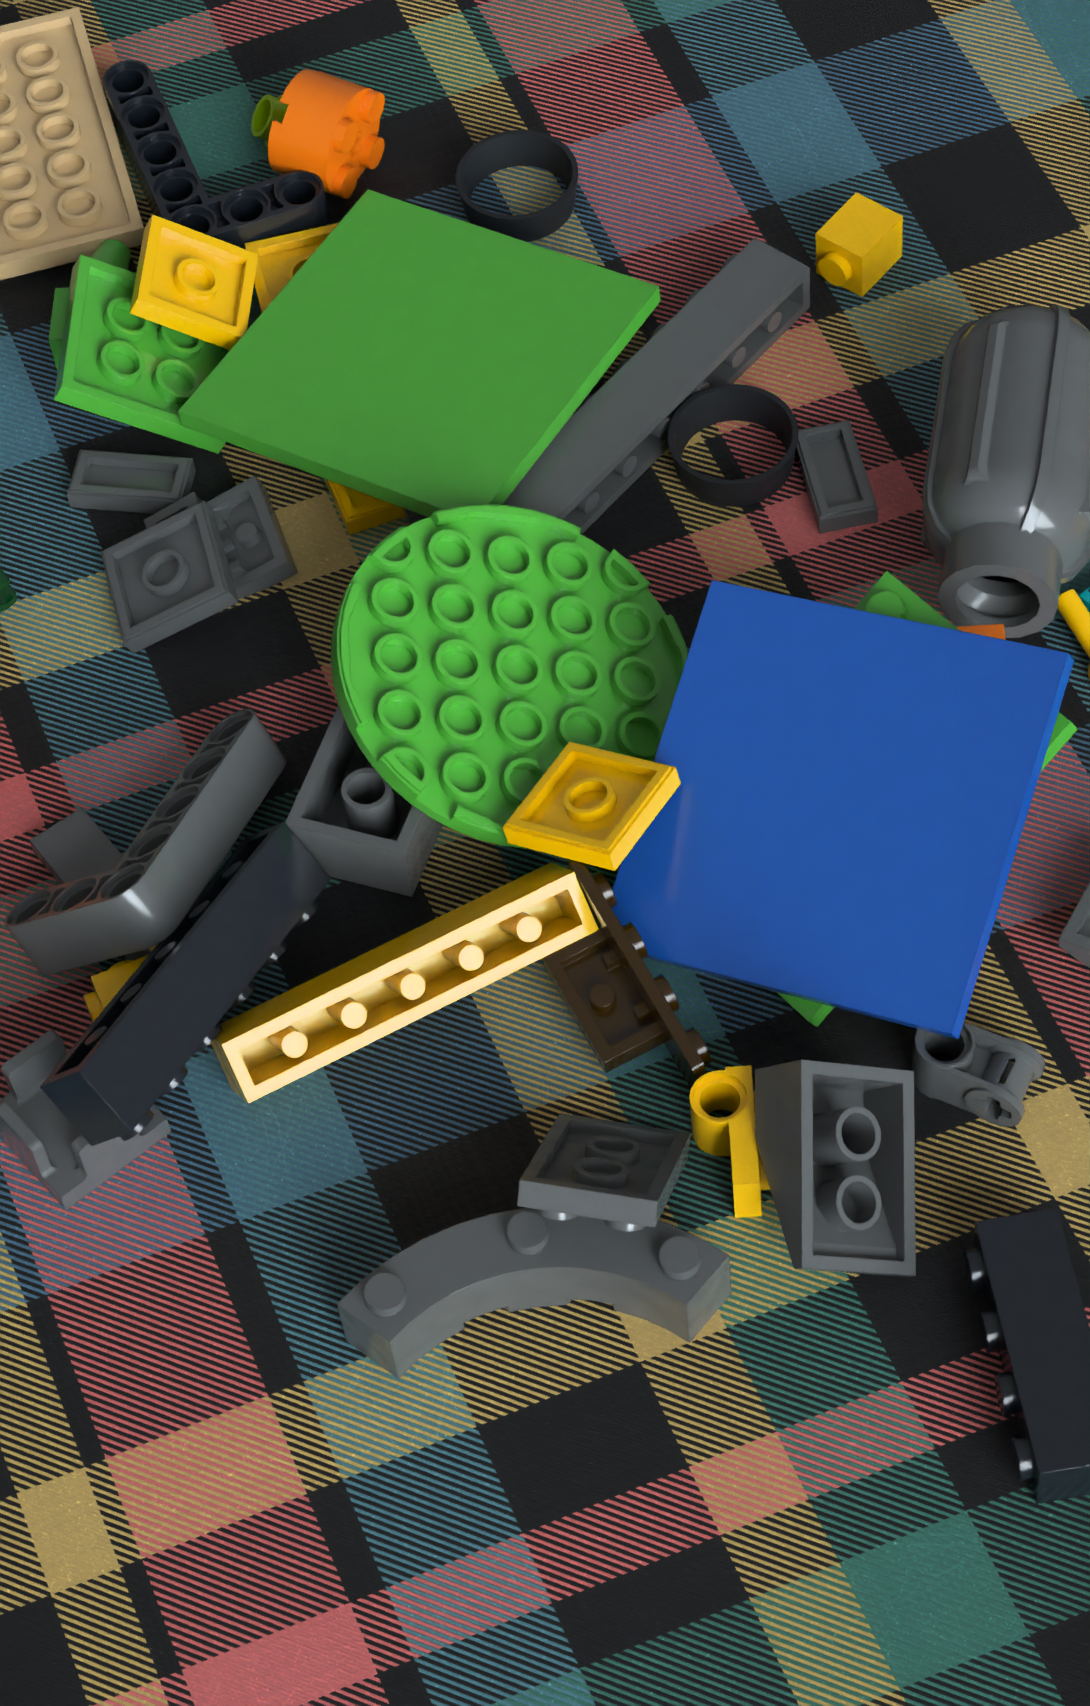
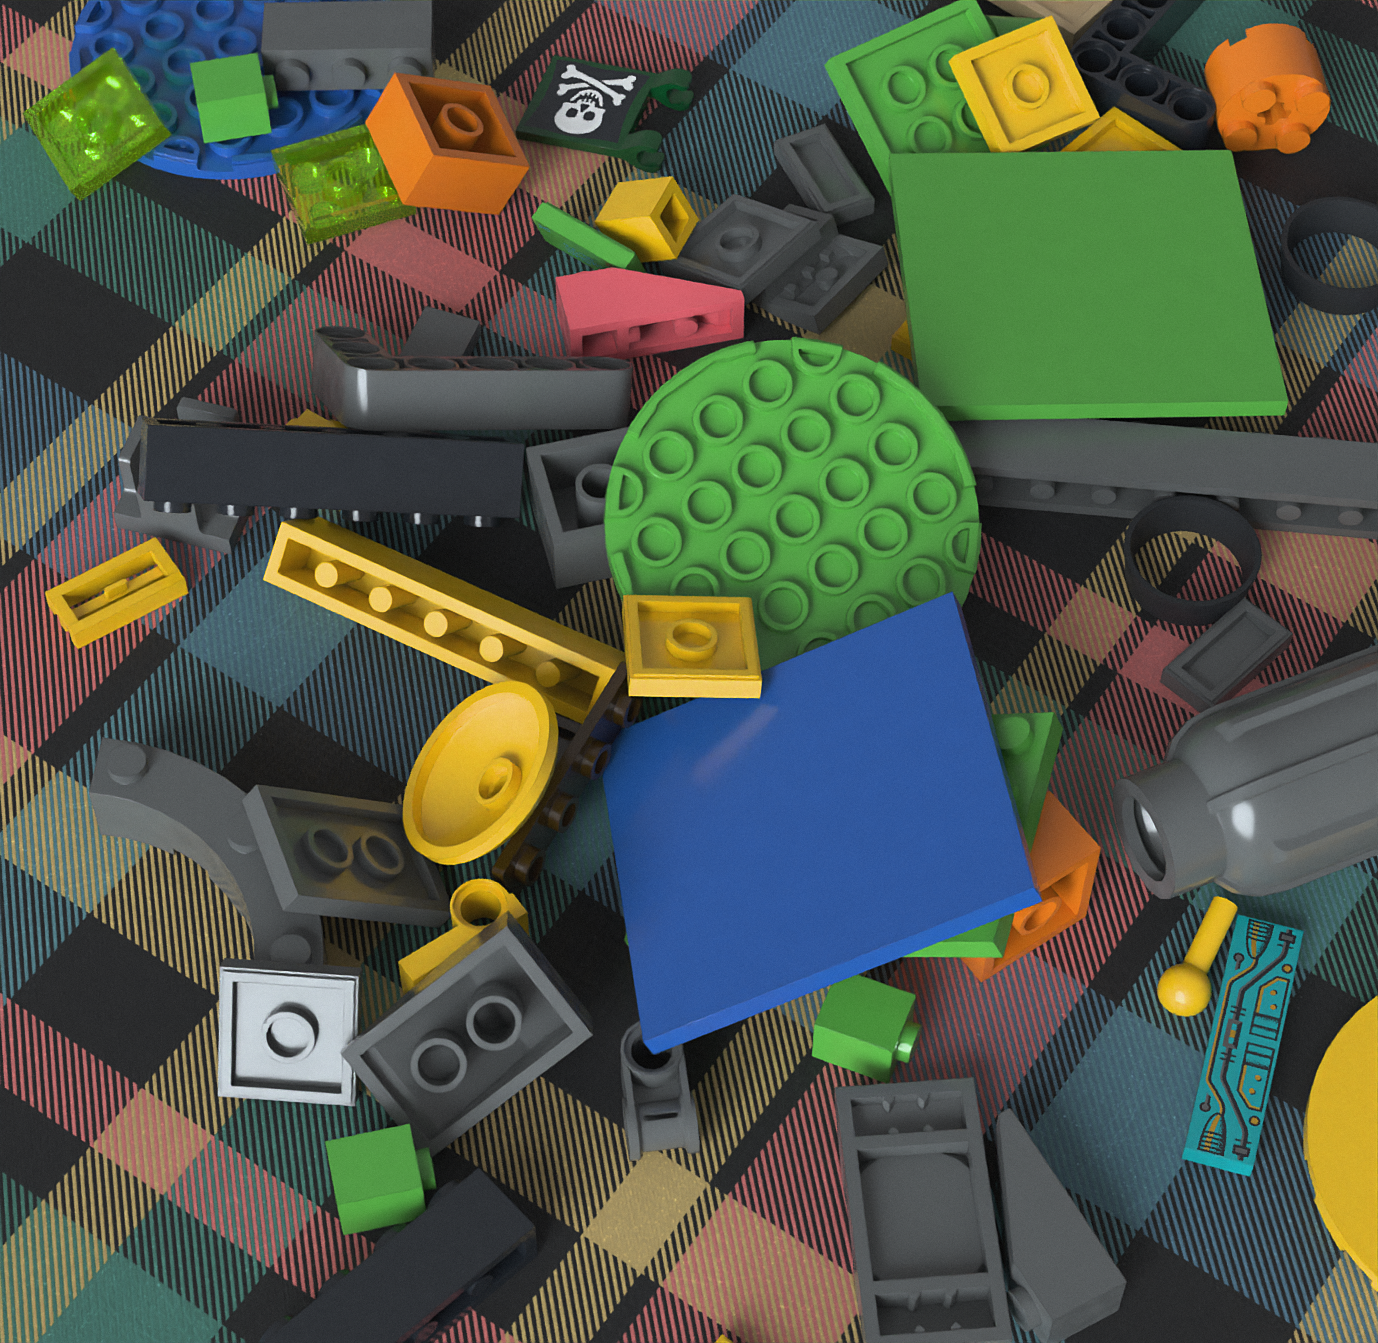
camera: 50 degrees right, 0 degrees up
none -> yellow tile [45,537,188,649]
none -> tile [218,958,363,1106]
none -> bright green brick [325,1124,437,1236]
none -> yellow dish [402,681,559,865]
none -> bright green tile [531,202,647,273]
none -> coral slope [555,267,745,360]
none -> yellow brick [594,176,699,262]
none -> bright green brick [812,974,922,1083]

